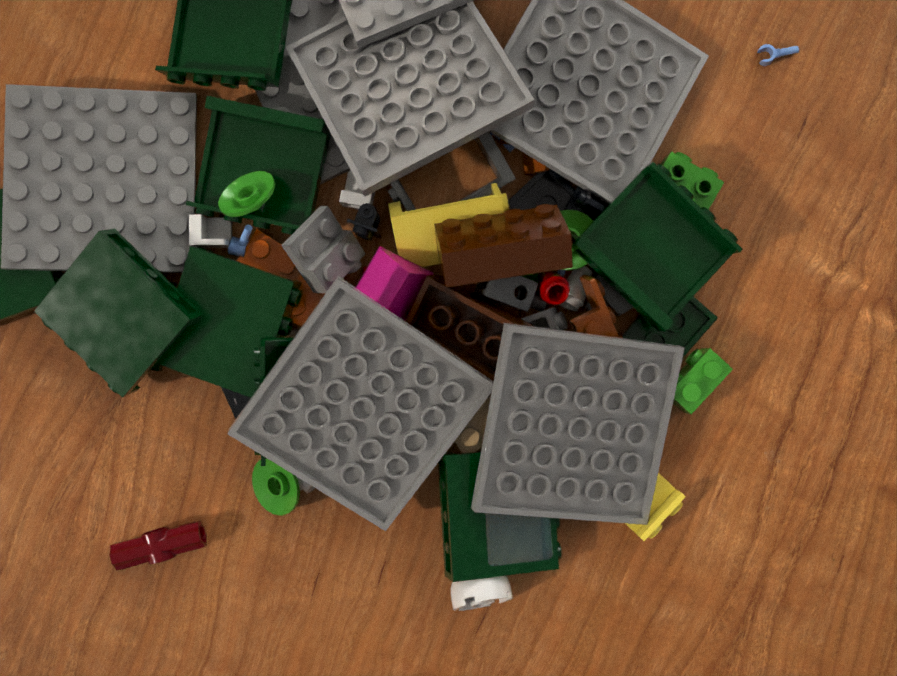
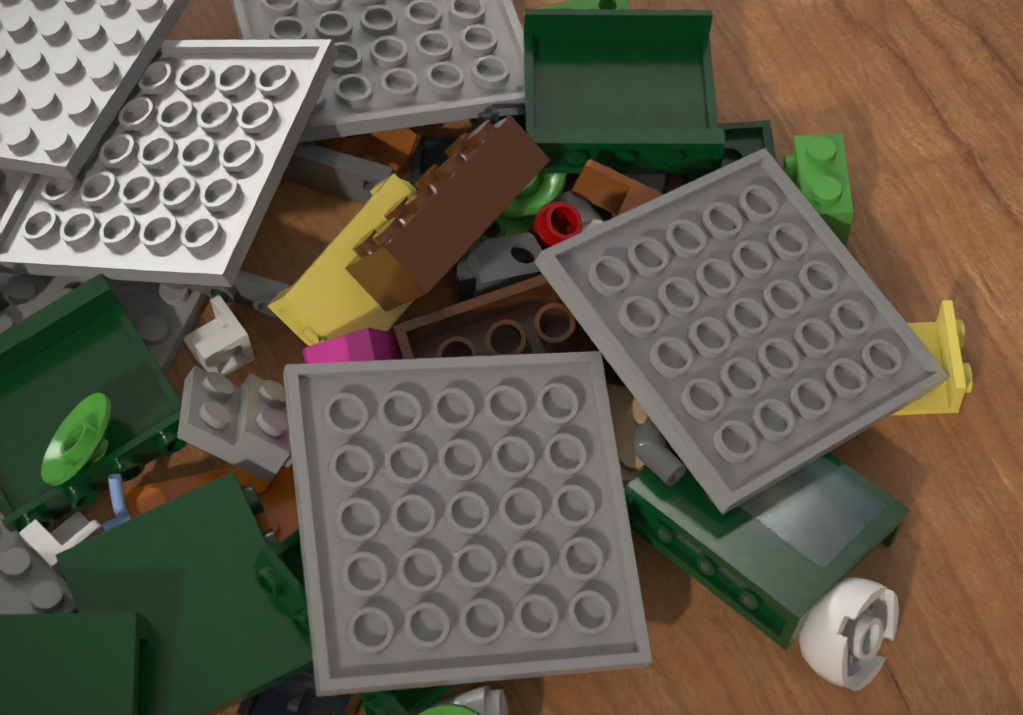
camera: 45 degrees left, 30 degrees down
black hinge [347,203,381,241] -> none
none -> dark grey arm [633,421,686,486]

